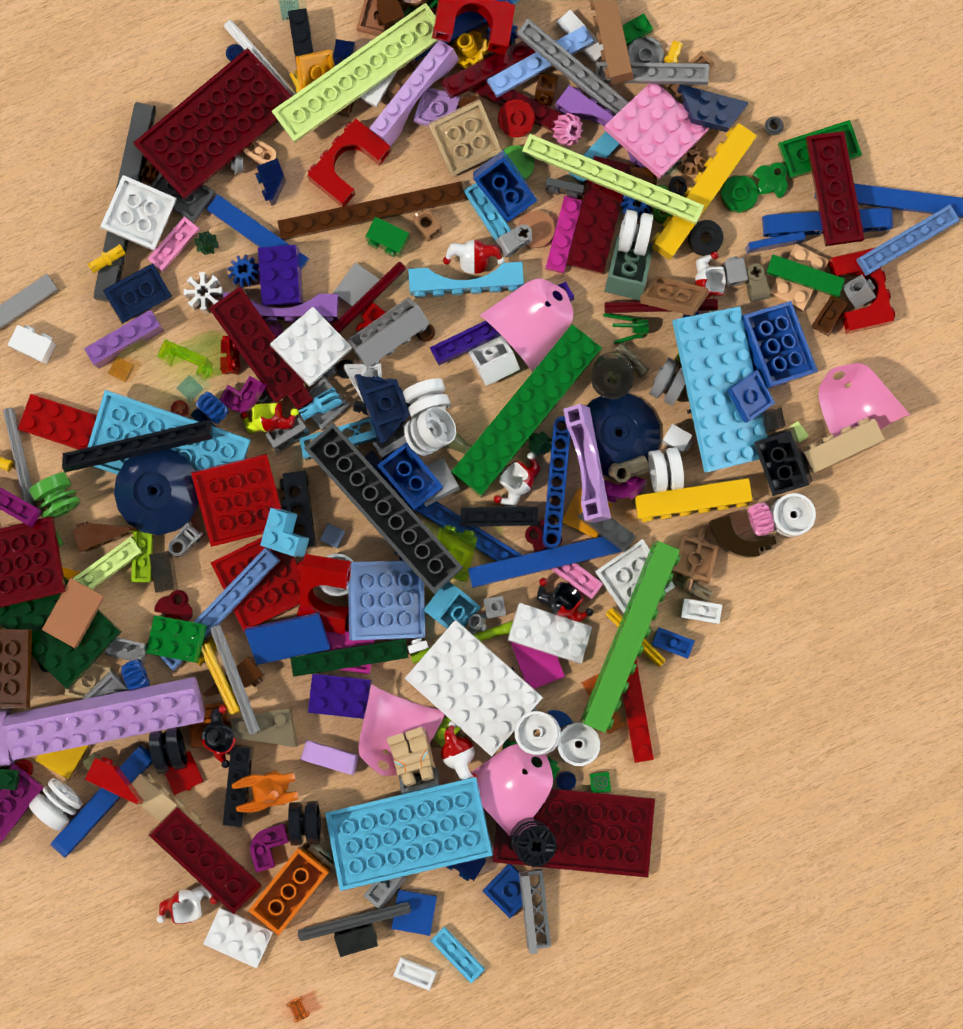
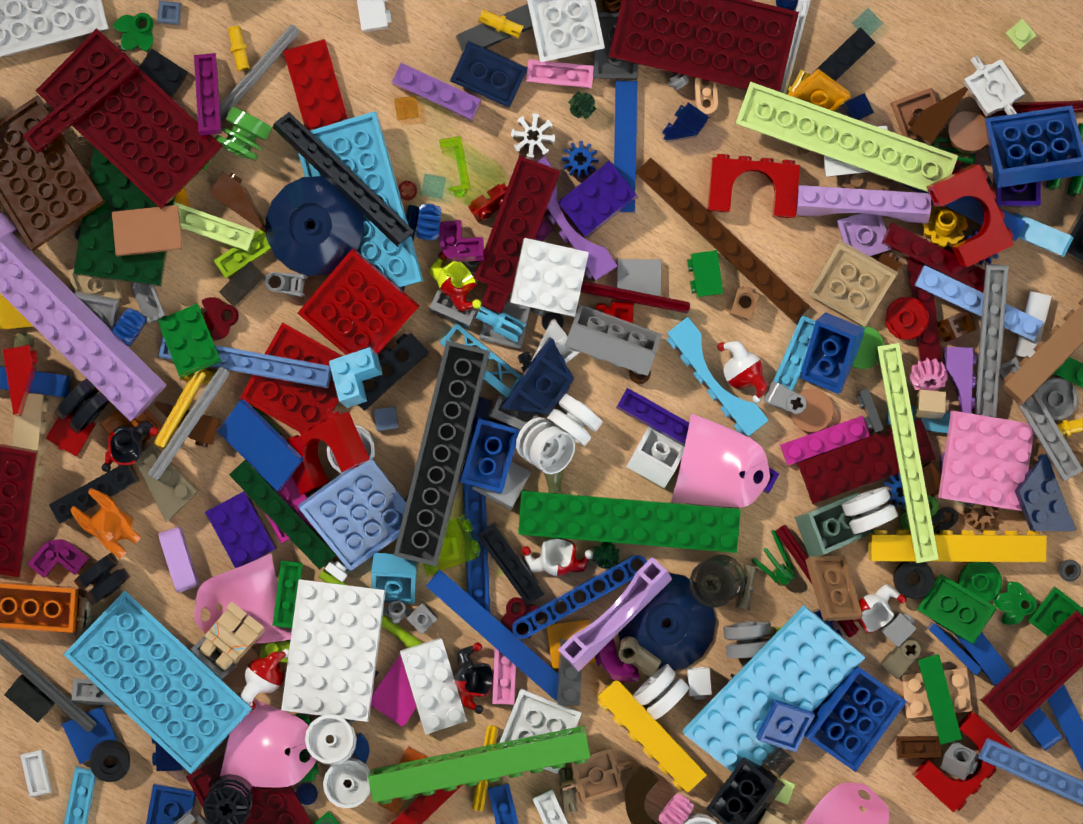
camera: 55 degrees right, 5 degrees up
none -> black tyre [90,740,130,782]
none -> green plate [272,560,303,628]
none -> tan brick [915,390,949,420]
none -> green plate [917,573,997,645]

